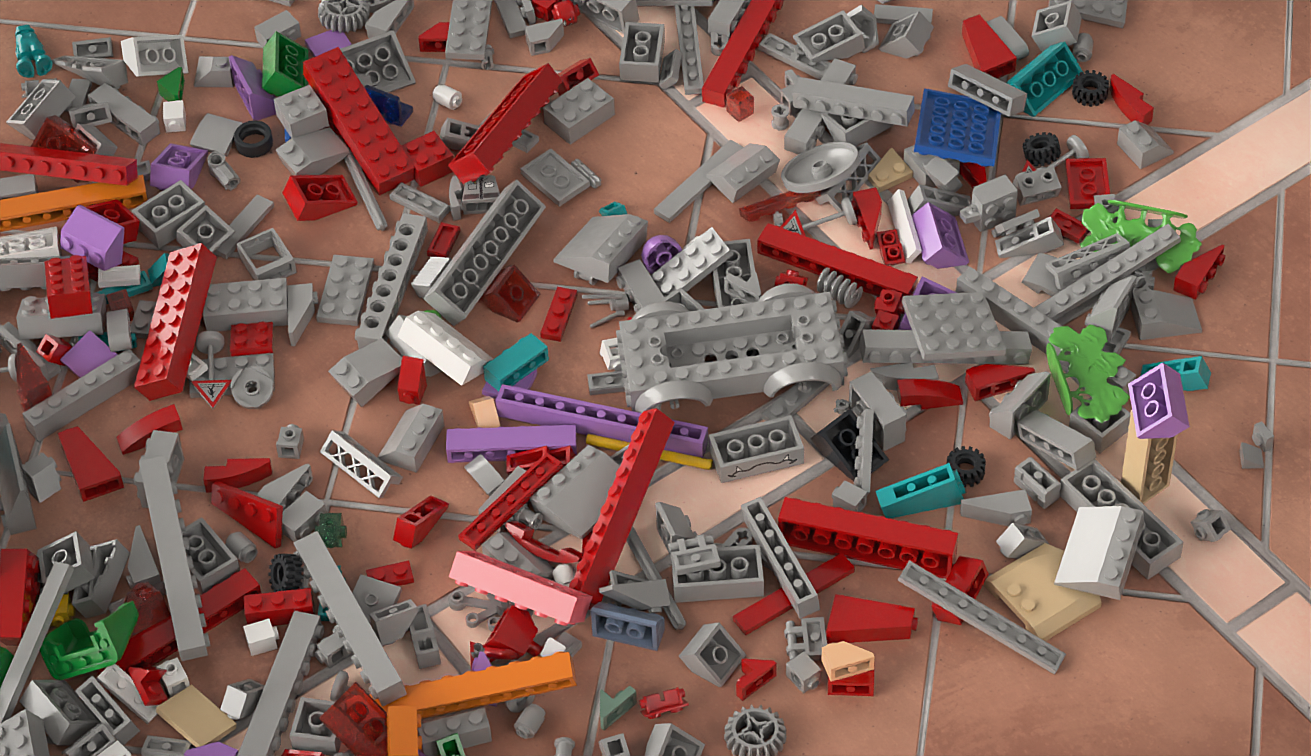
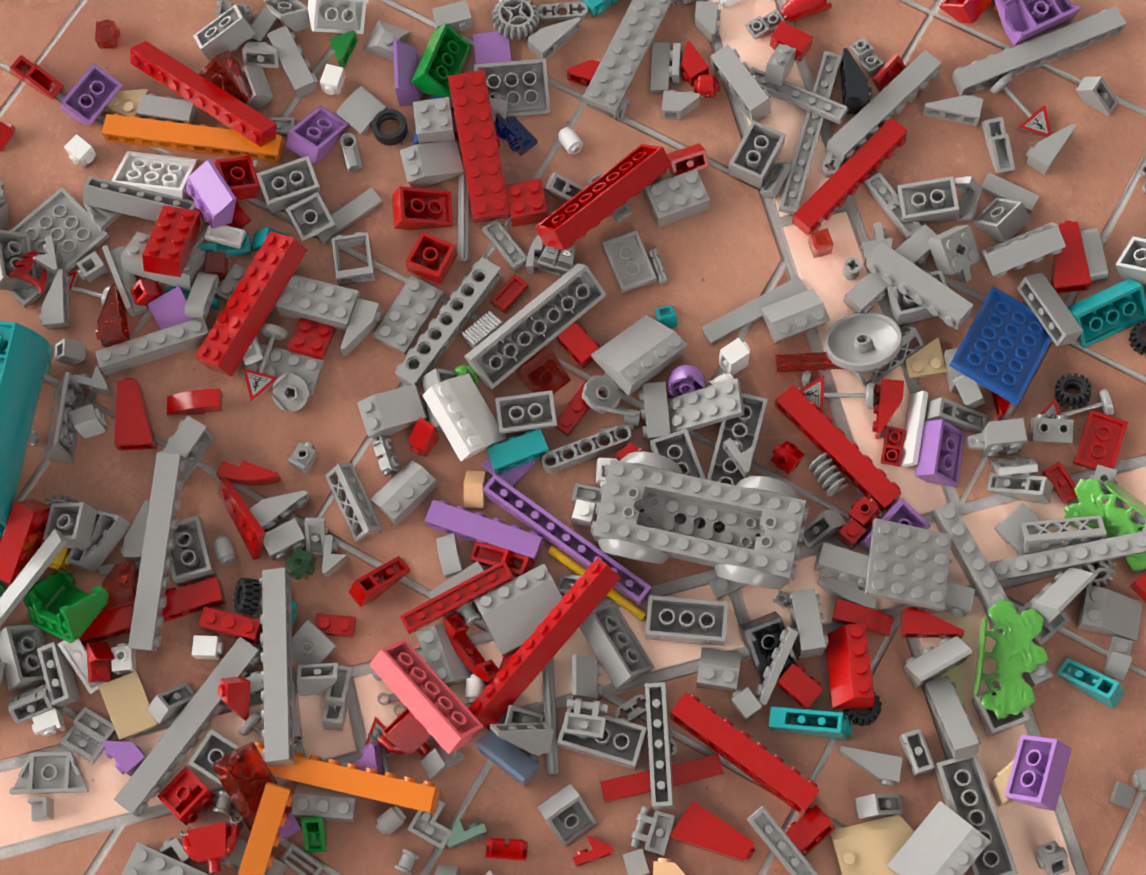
camera: 25 degrees right, 20 degrees up
none -> light grey slope [73,365,112,396]
none -> red slope [217,676,251,721]
none -> light grey slope [304,518,329,556]
none -> light grey slope [322,535,349,578]
none -> light grey hinge [372,434,400,476]
none -> red brick [405,231,457,285]
none -> light grey plate [407,800,452,850]
none -> light grey slope [495,390,557,434]
none -> light grey beam [542,425,631,474]
none -> red brick [557,322,600,369]
none -> white brick [572,499,596,528]
none -> light grey slope [579,601,655,688]
none -> light grey plate [582,375,621,414]
none -> light grey slope [696,647,741,693]
none -> white brick [718,338,750,376]
none -> red brick [775,663,823,709]
none -> red slope [826,623,875,709]
none -> light grey hinge [927,225,981,282]
none -> light grey brick [981,222,1066,277]
none -> light grey slope [1103,636,1133,681]

